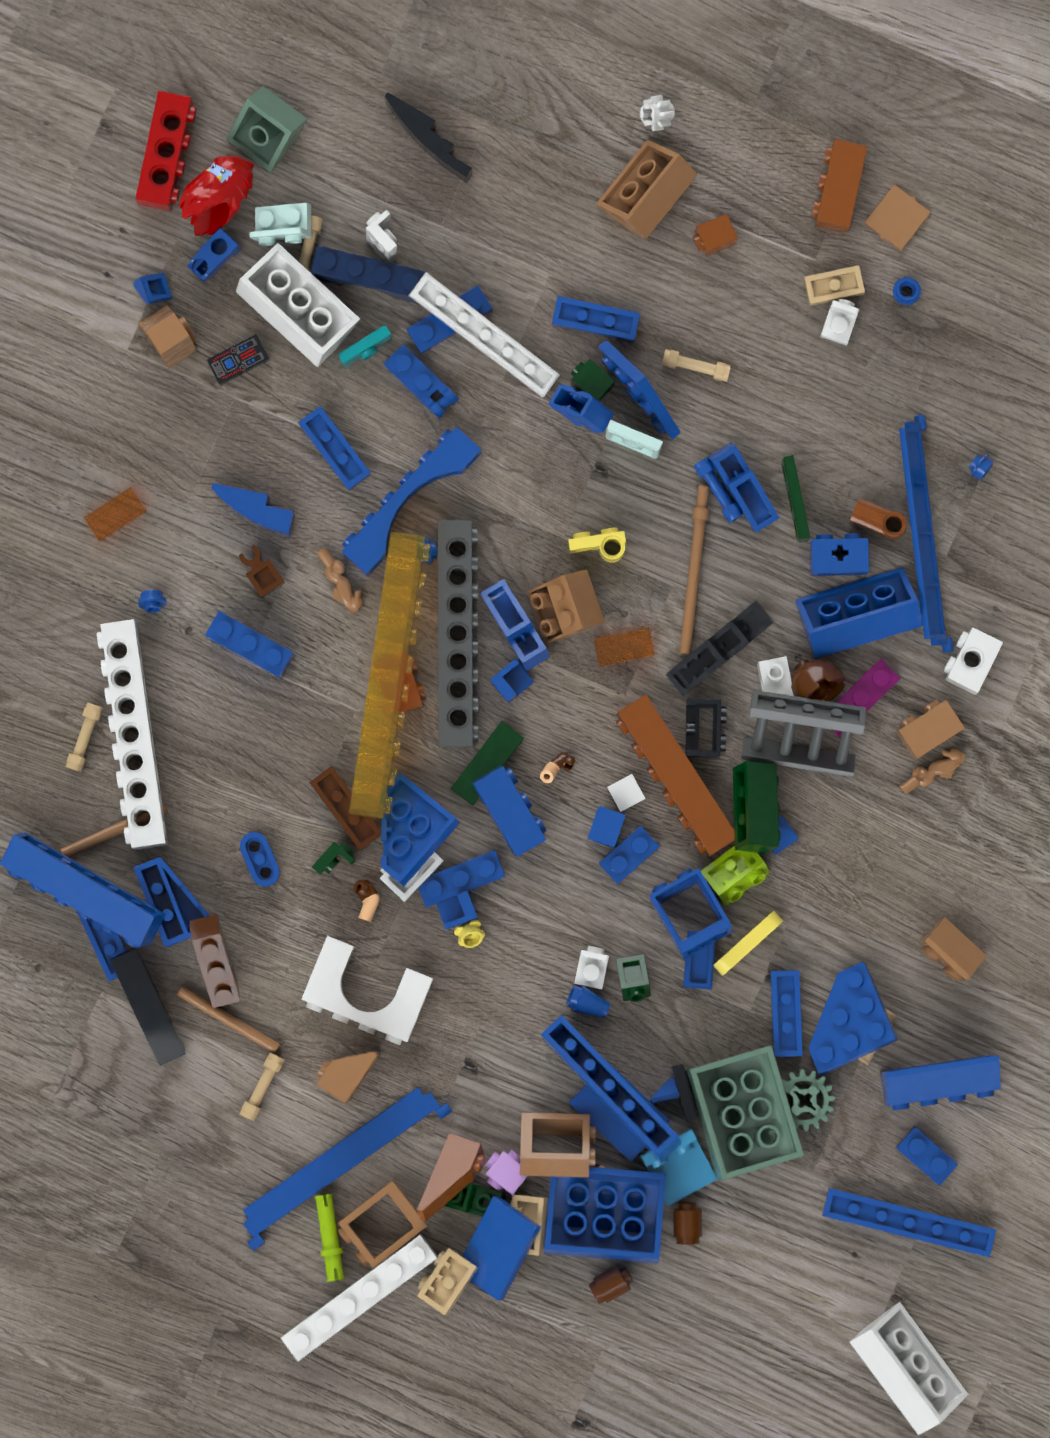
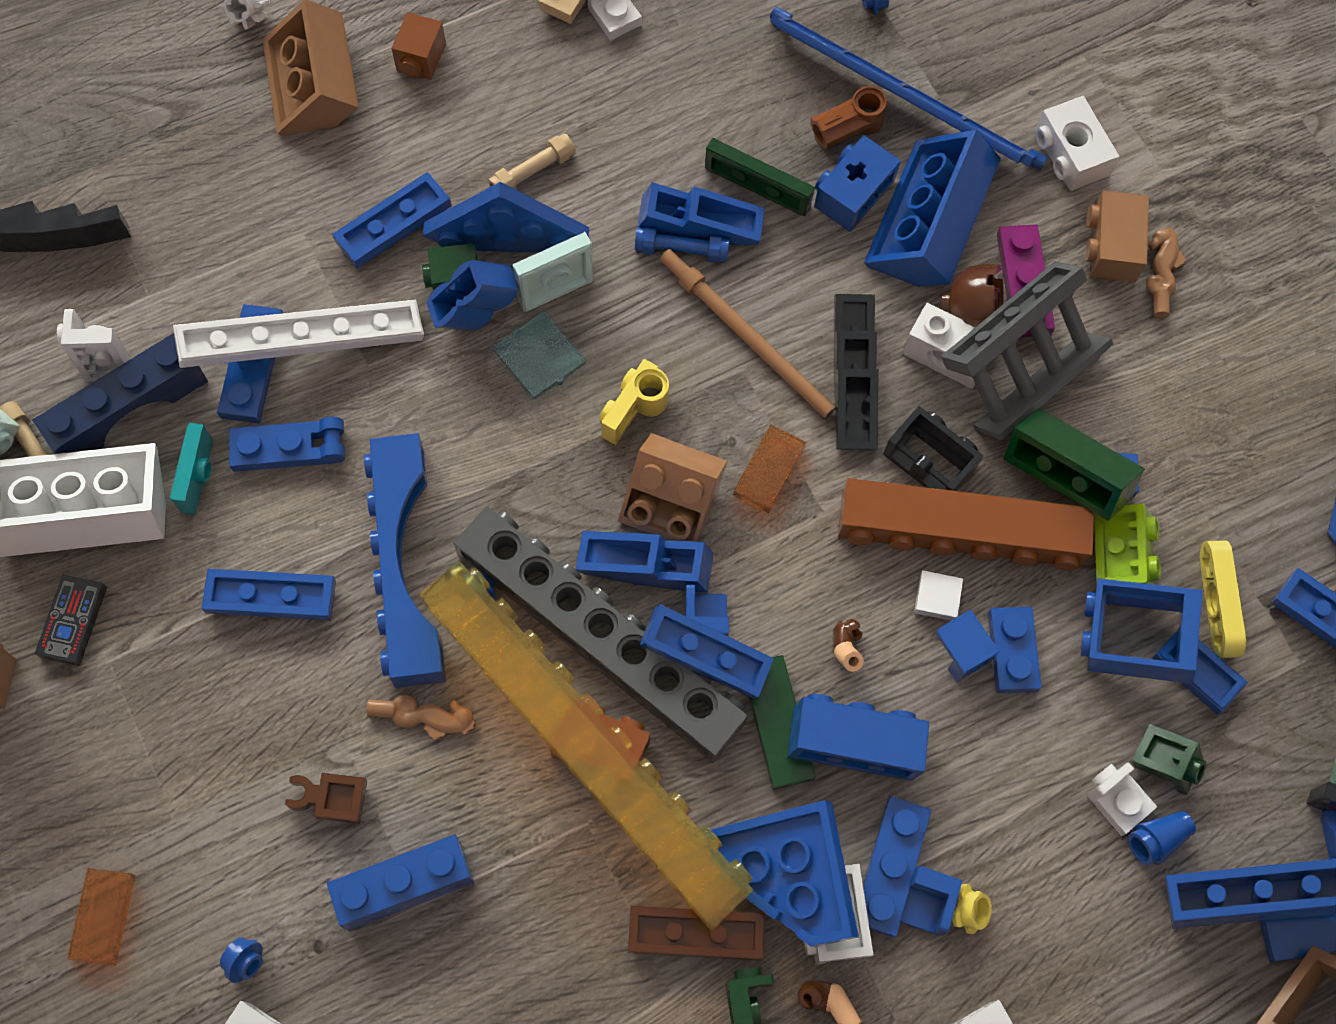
camera: 55 degrees left, 15 degrees down
blue slope [212,483,295,536] -> none
none -> clear light blue piece [492,311,586,400]
none -> blue plate [639,604,774,699]

